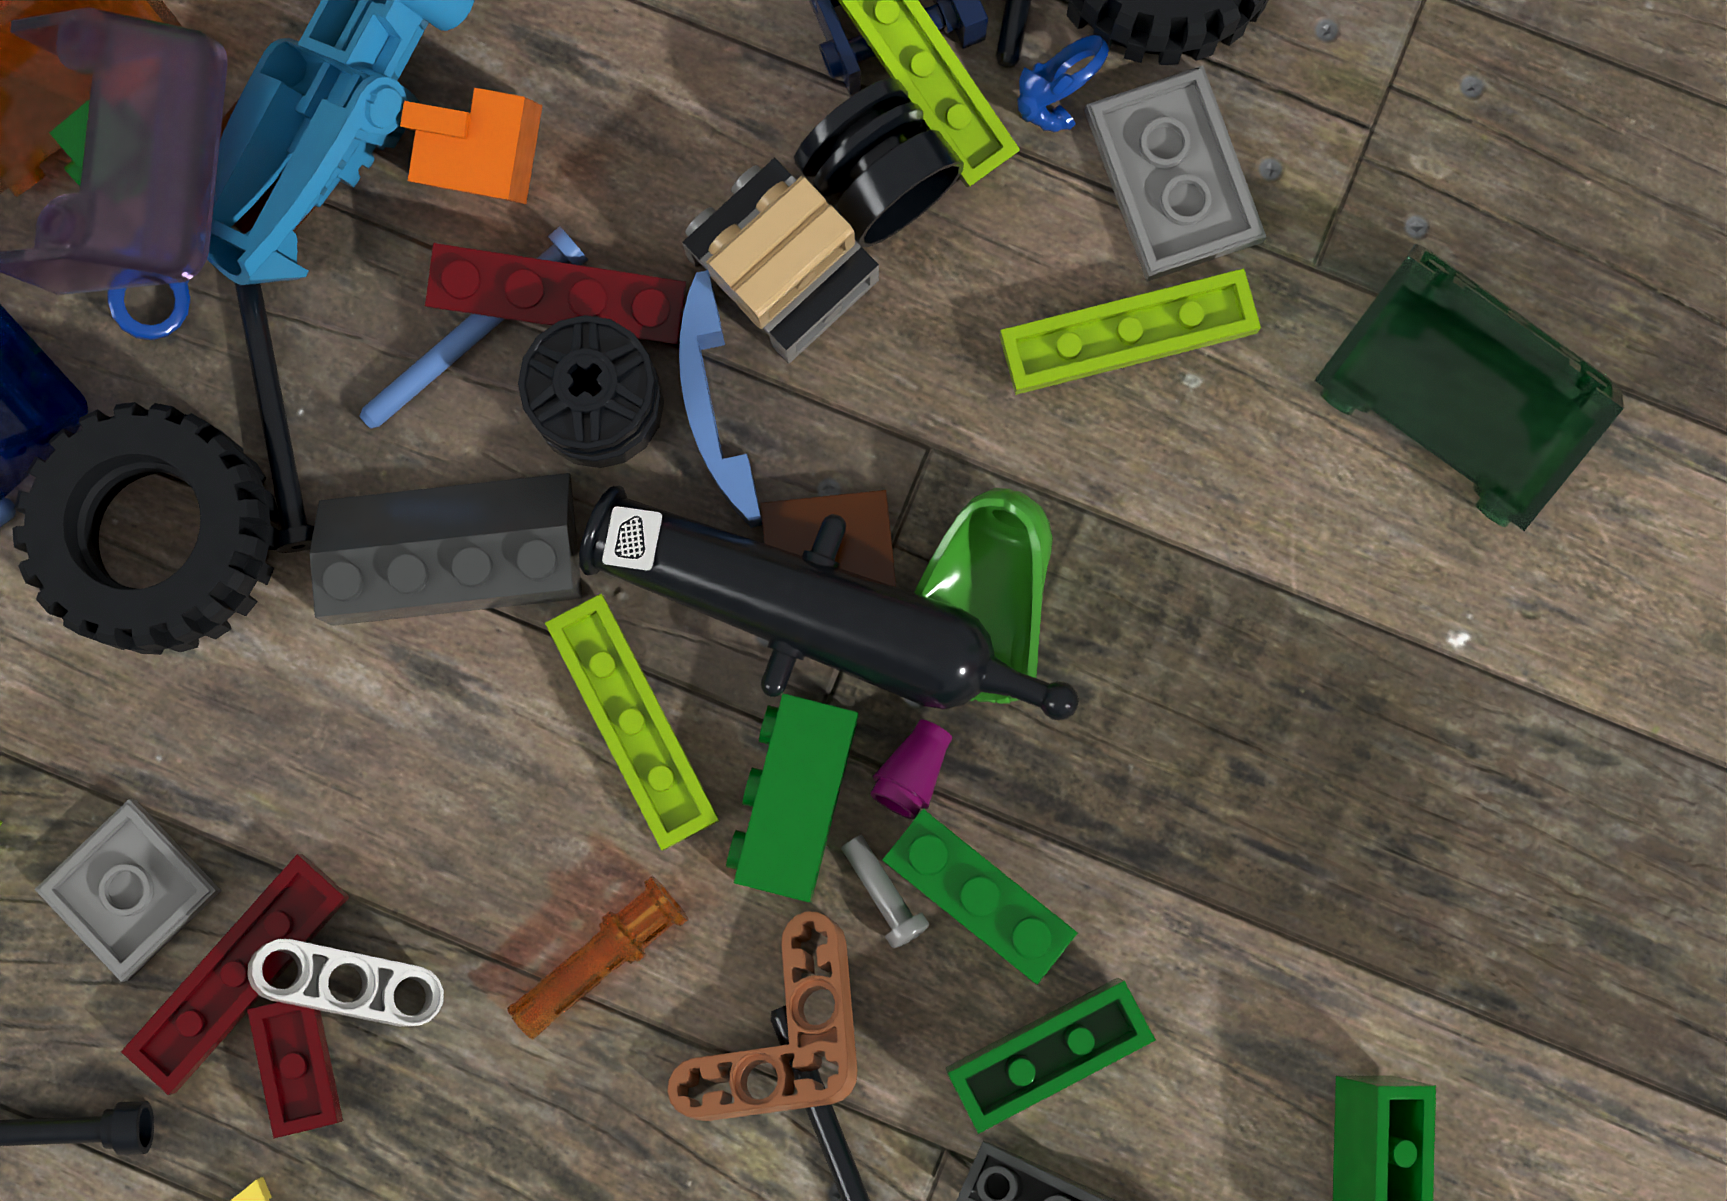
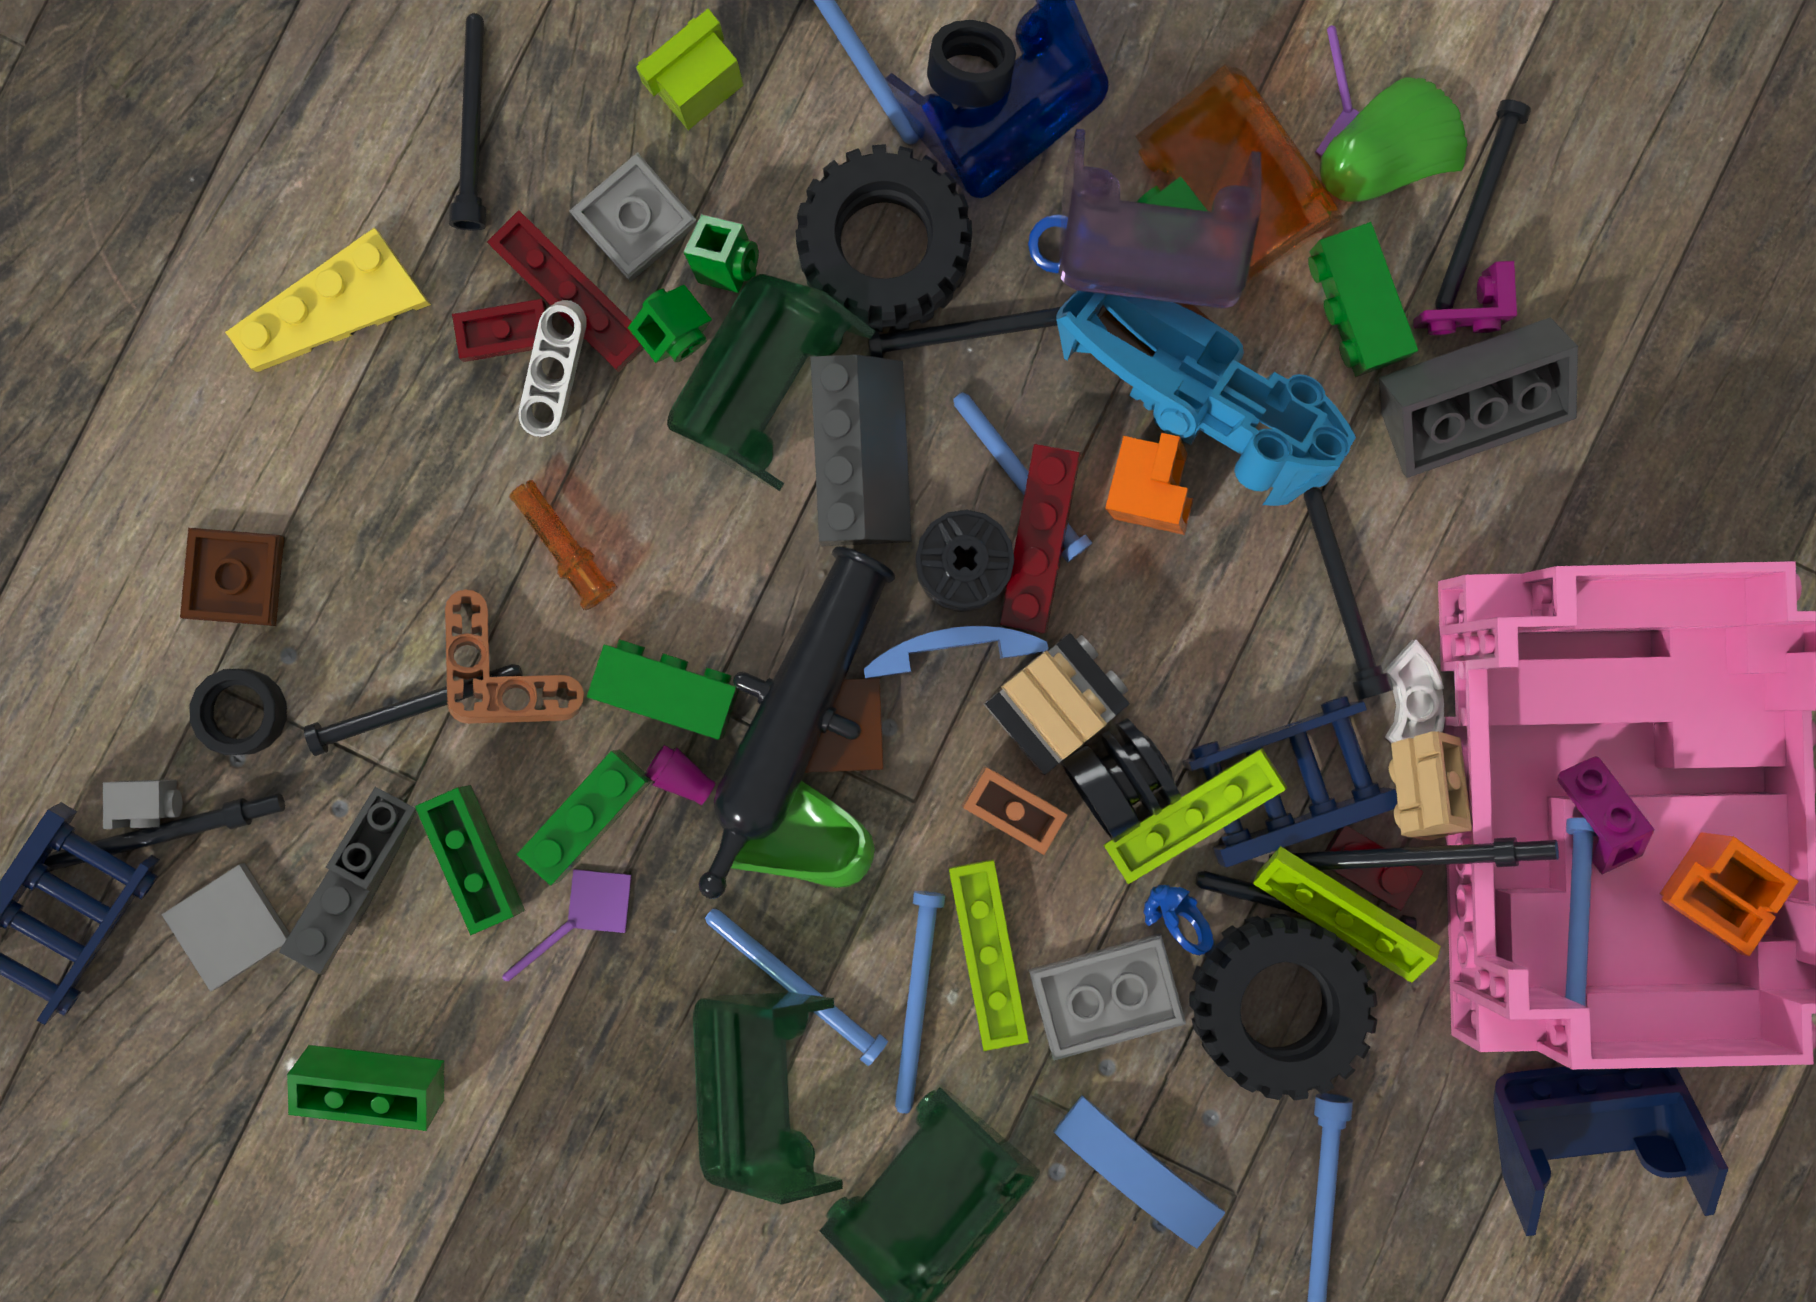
camera: 85 degrees right, 5 degrees up
lime plate [545,593,720,851] -> none
white sticker [602,506,662,570] -> none
light grey piece [841,835,929,948] -> none
none -> medium lavender piece [502,869,632,982]
none -> green brick [628,285,712,363]
none -> clear green windscreen [667,274,875,491]
none -> green brick [683,214,759,293]
none -> clear green windscreen [693,992,843,1205]
none -> medium blue bar [705,909,888,1066]
none -> medium blue bar [895,891,946,1113]
none -> nougat brick [962,766,1067,855]
none -> medium blue slope [1053,1095,1225,1249]

